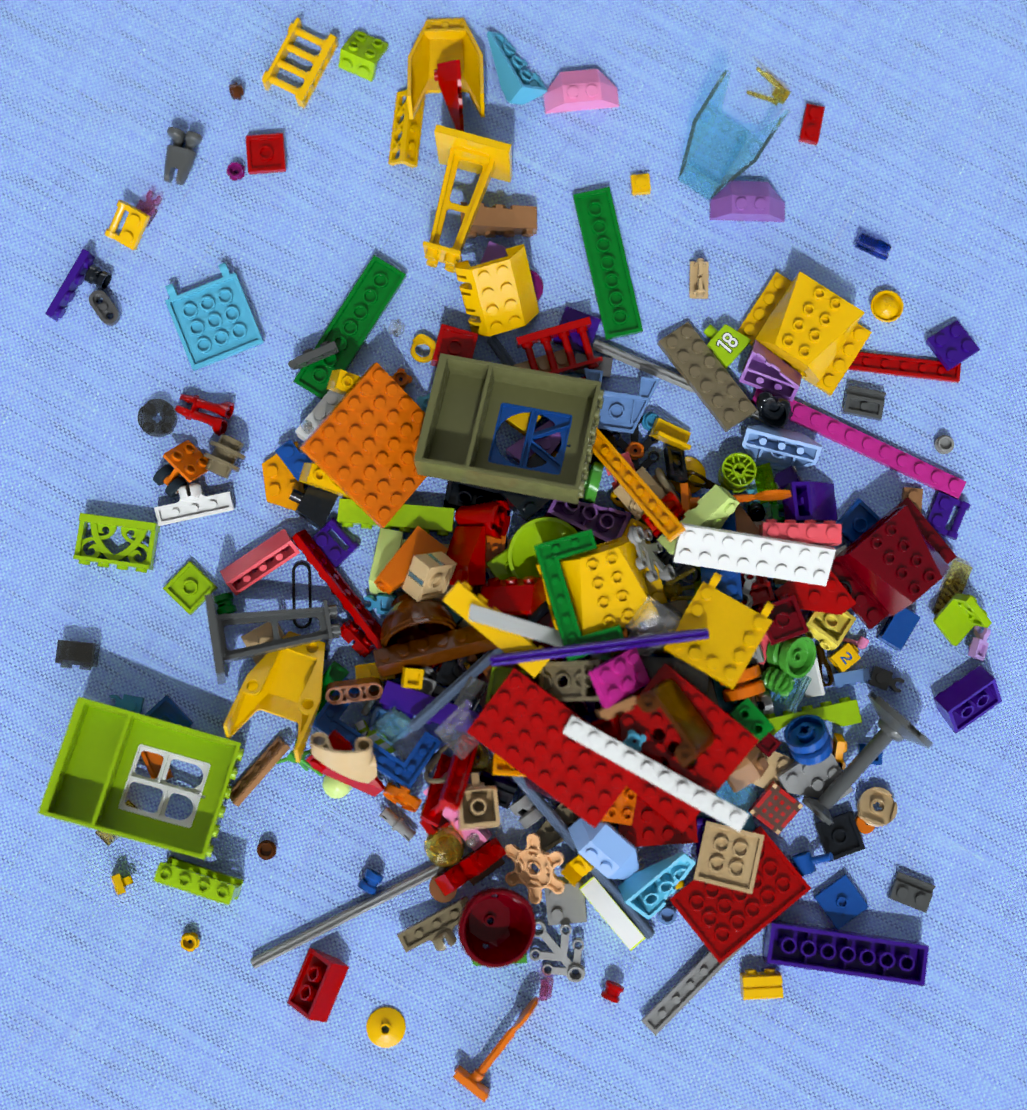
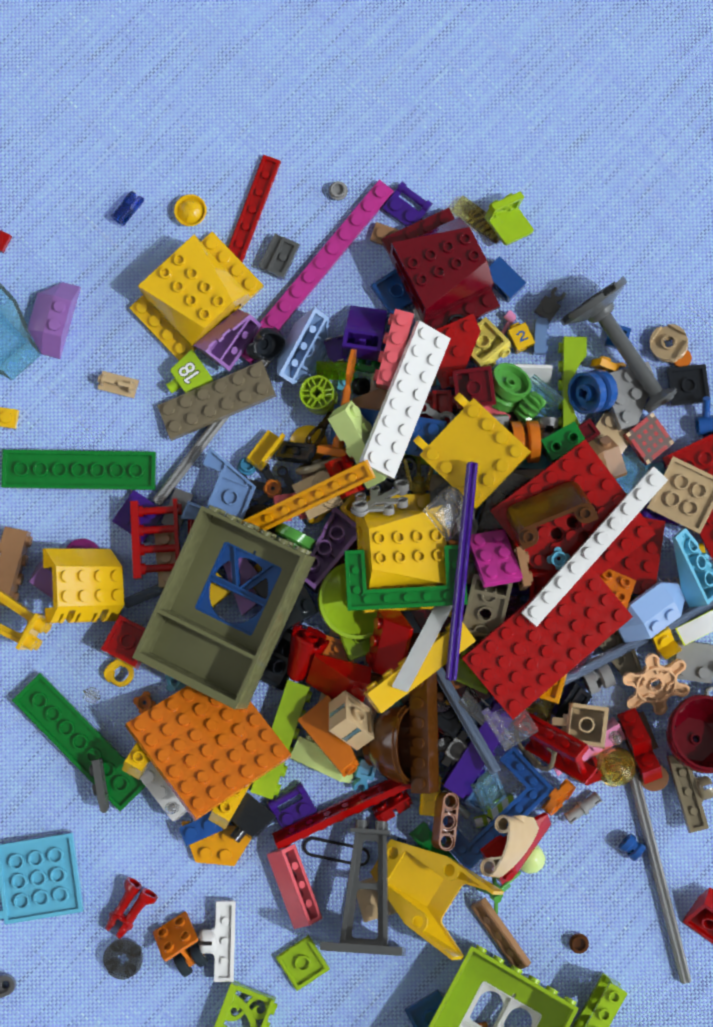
camera: 75 degrees left, 0 degrees up
dark tan piece [203,434,246,479] -> none
green wheel [213,592,237,614] -> none
yellow tile [401,667,424,689] -> none
dark brown piece [816,645,834,687] -> none
dark purple plate [925,320,980,371] -> none
dark purple slope [933,665,1002,734] -> none
lavender plate [968,626,991,662] -> none

